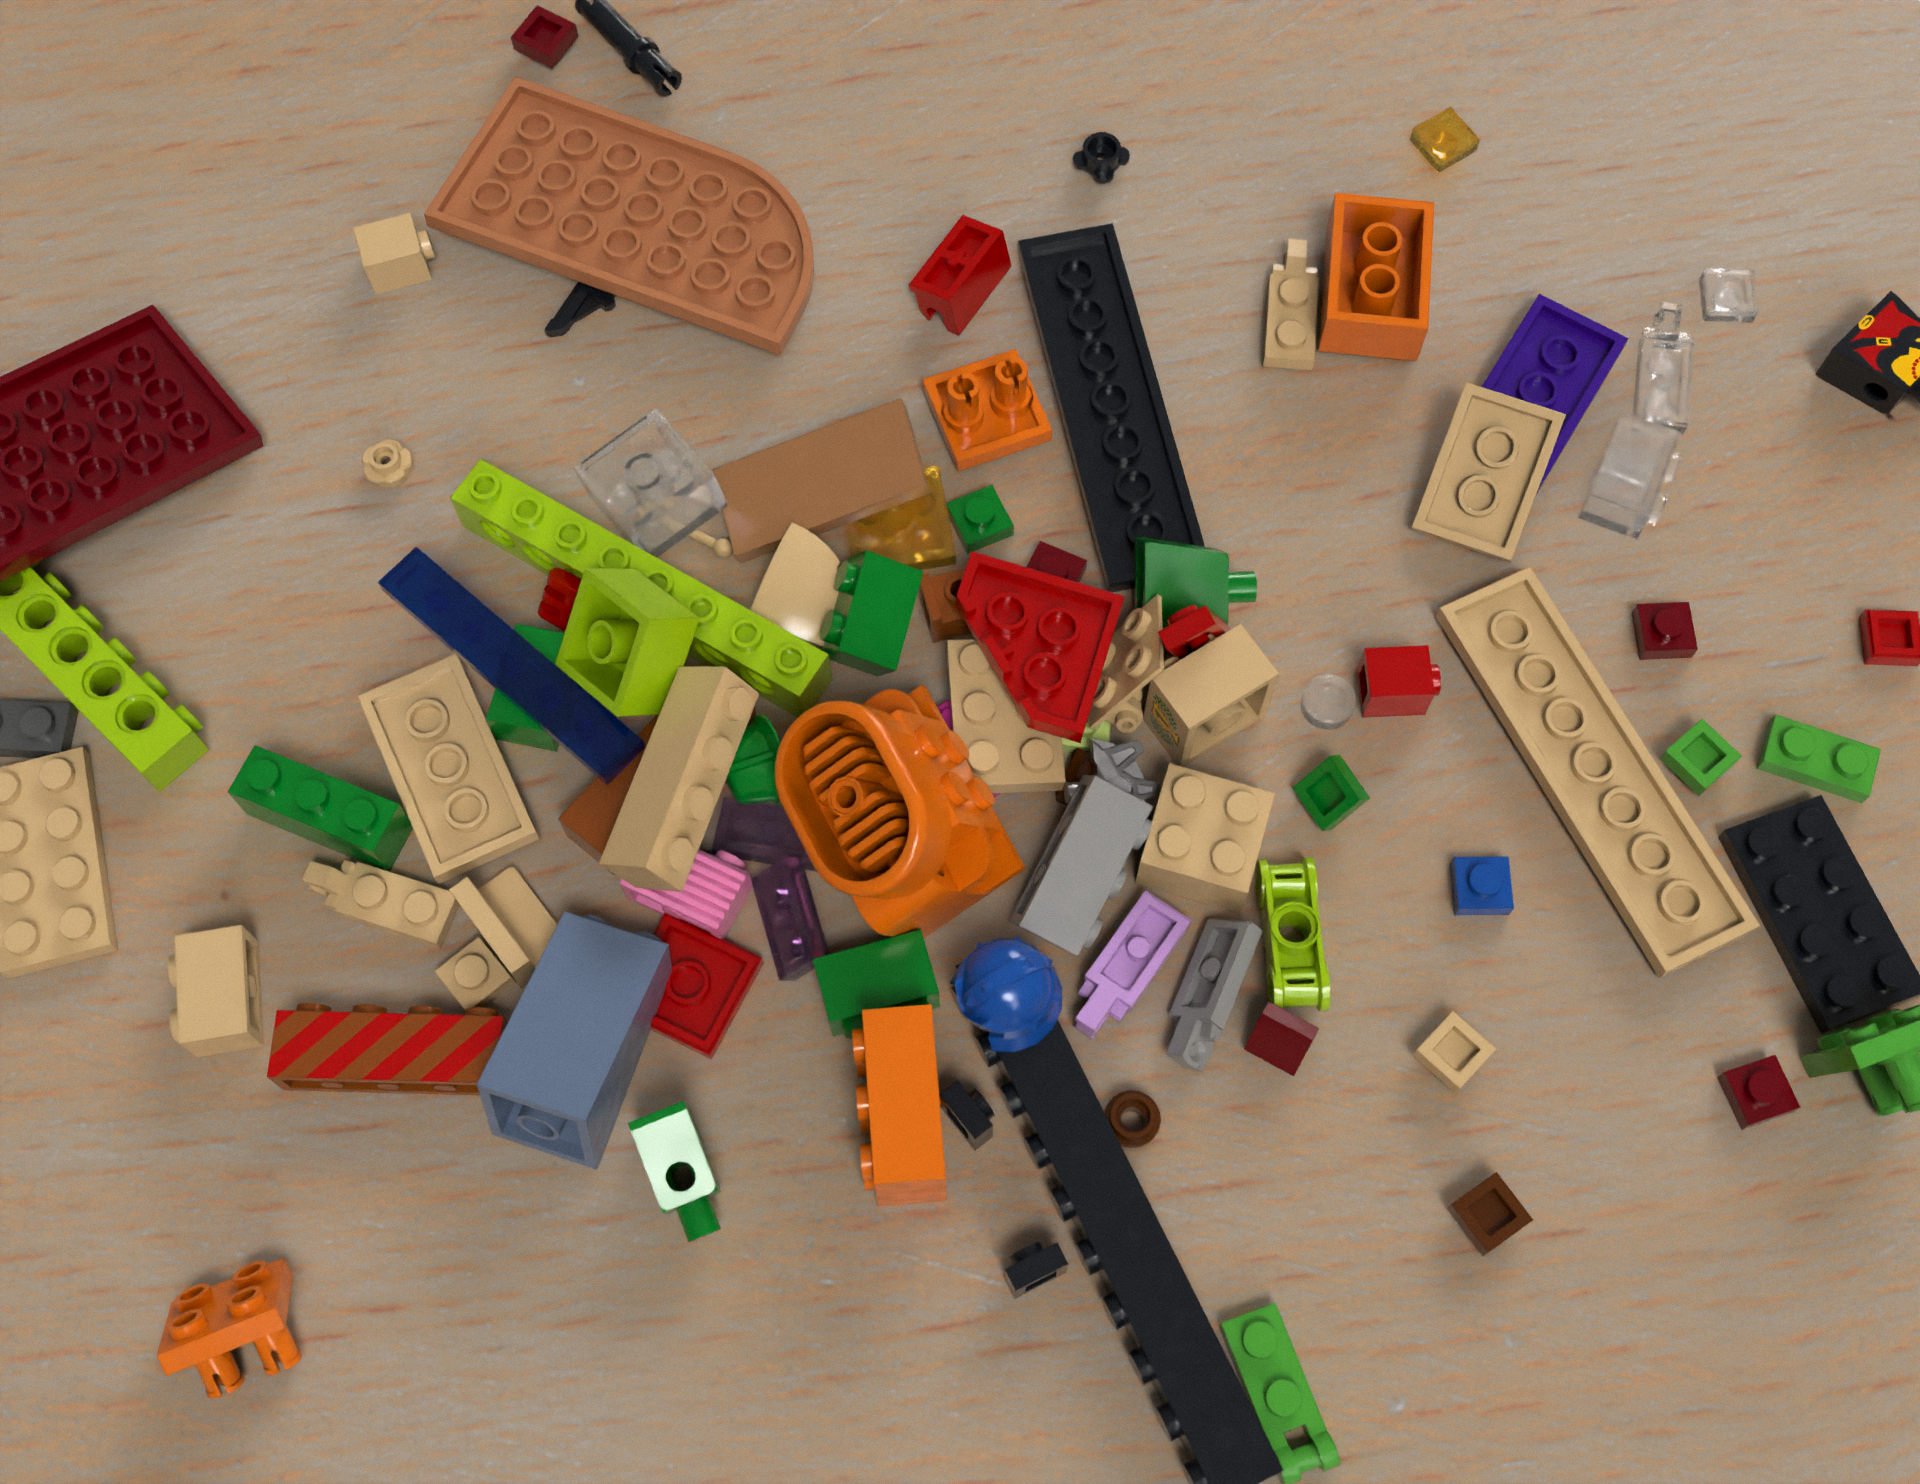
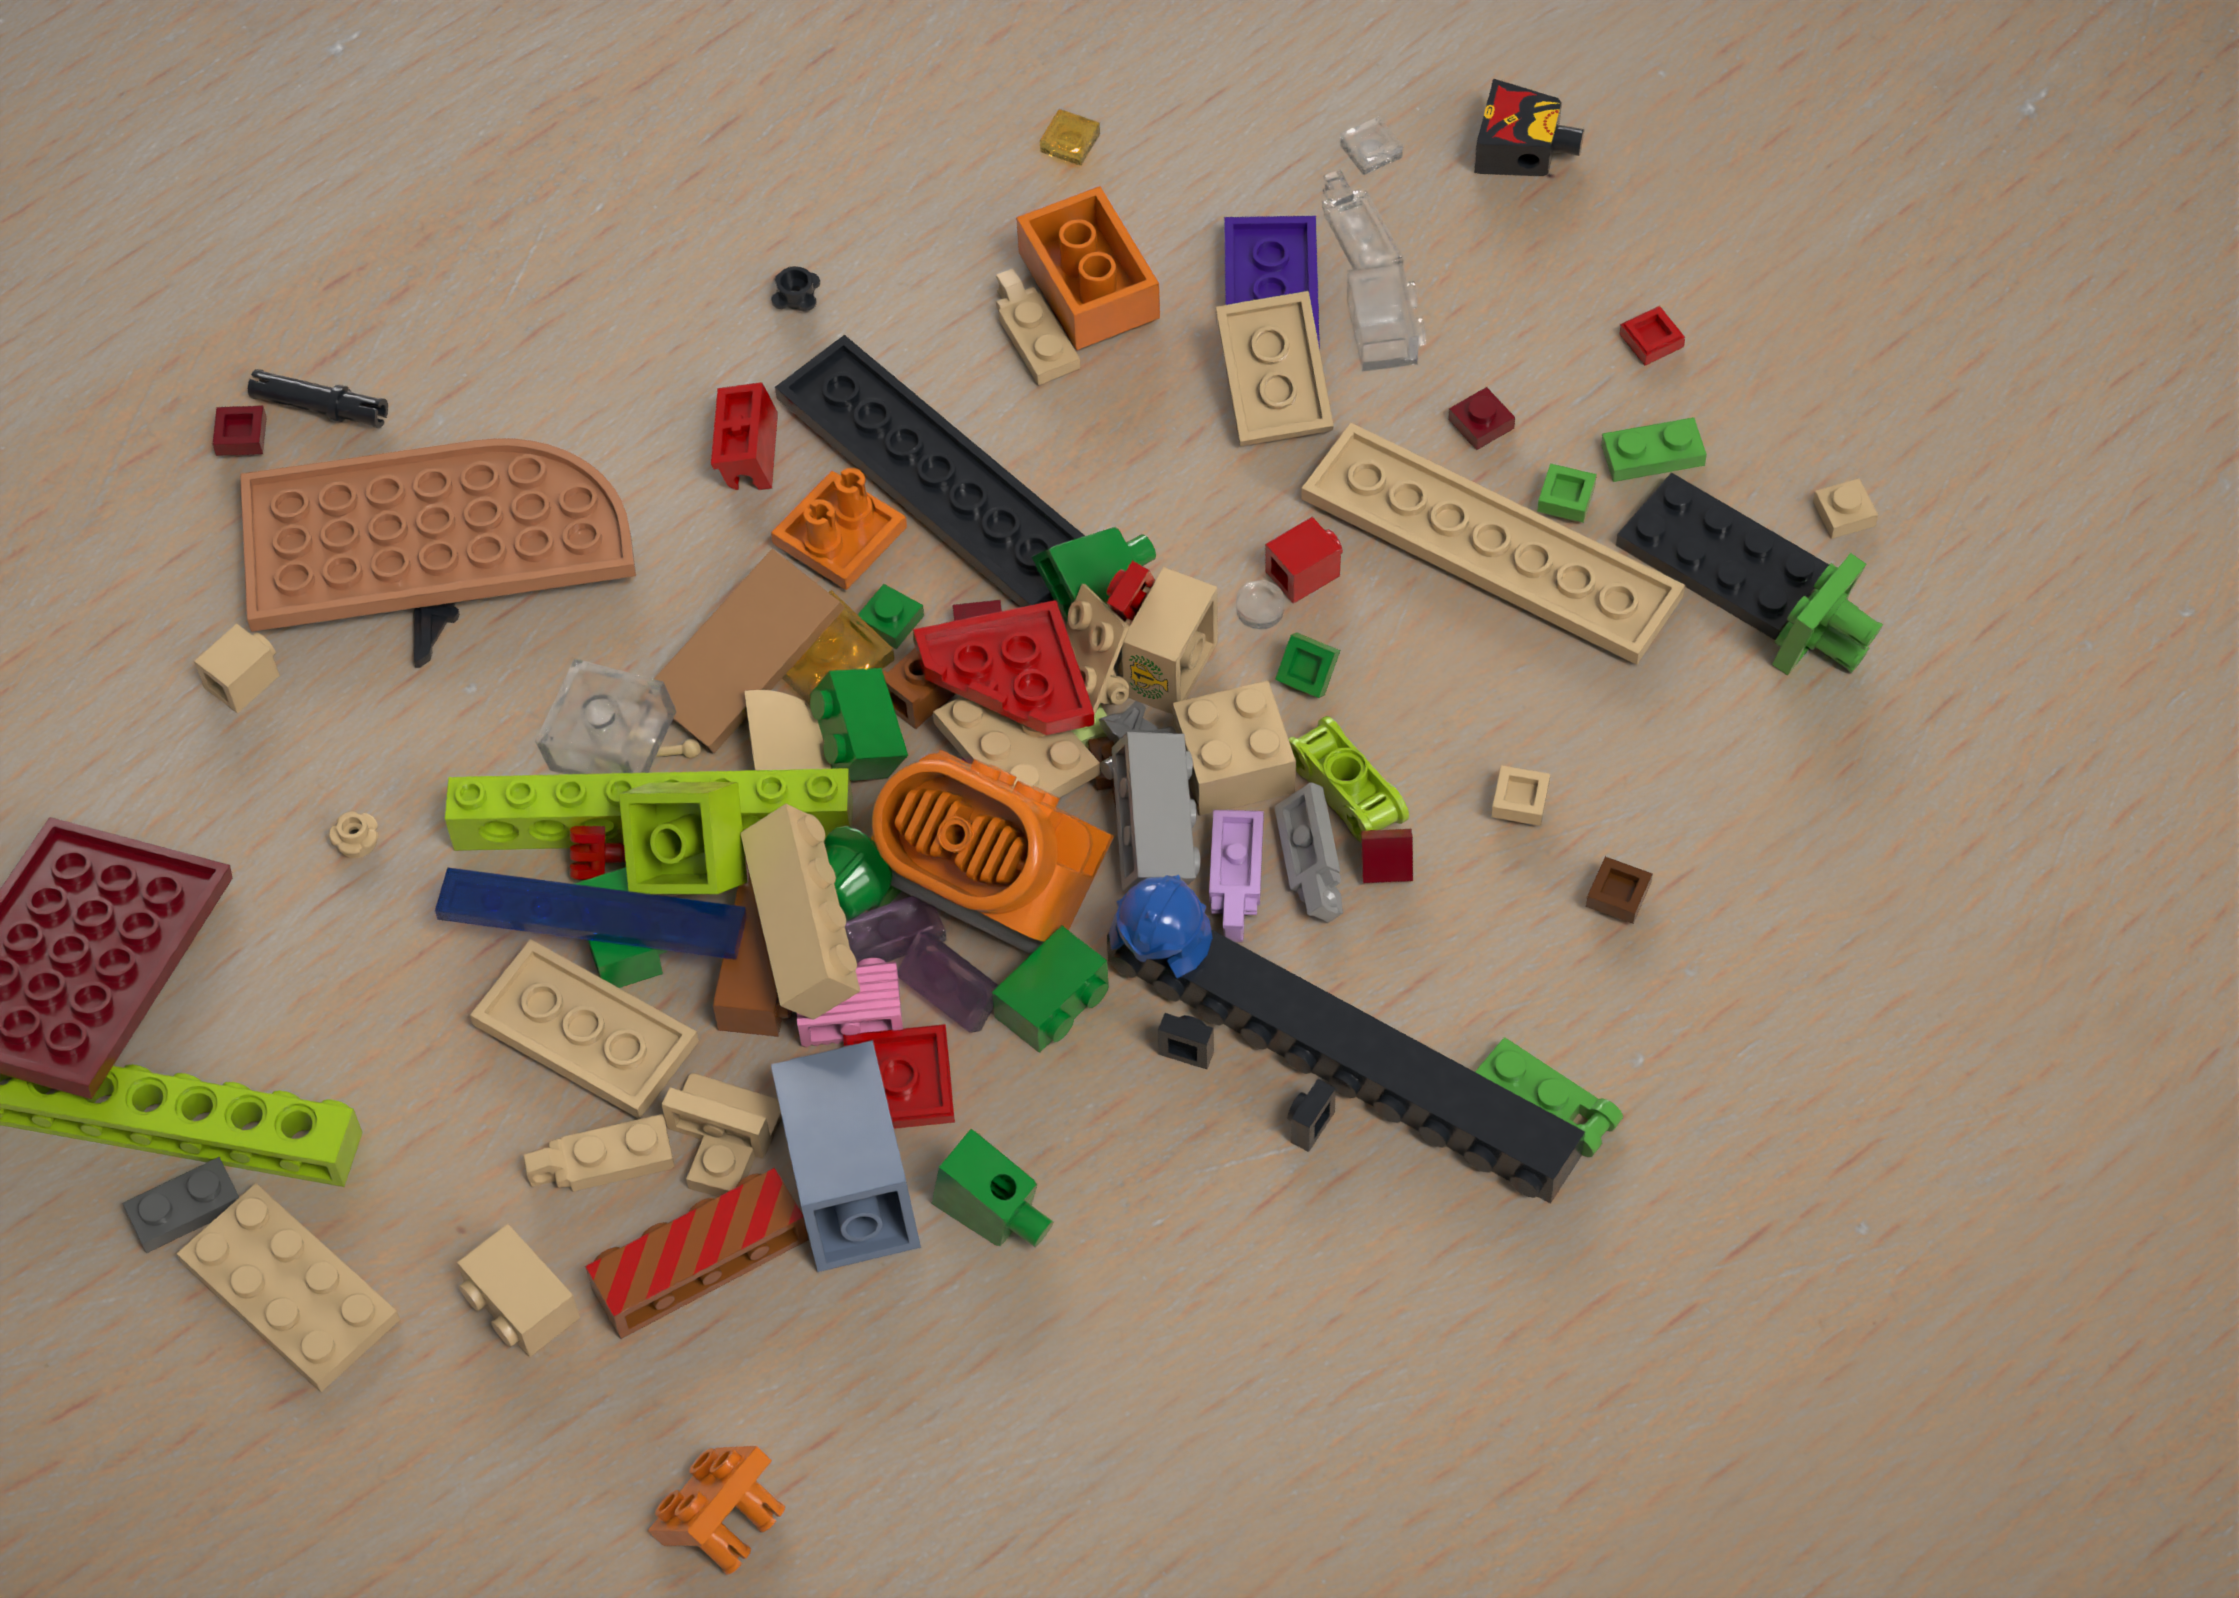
camera: 30 degrees left, 10 degrees down
green brick [228,745,413,872] -> none
orange brick [852,1004,947,1206] -> none
reddish brown plate [1104,1090,1161,1148] -> none
blue plate [1450,856,1514,916] -> none
dark red plate [1717,1055,1801,1130] -> none

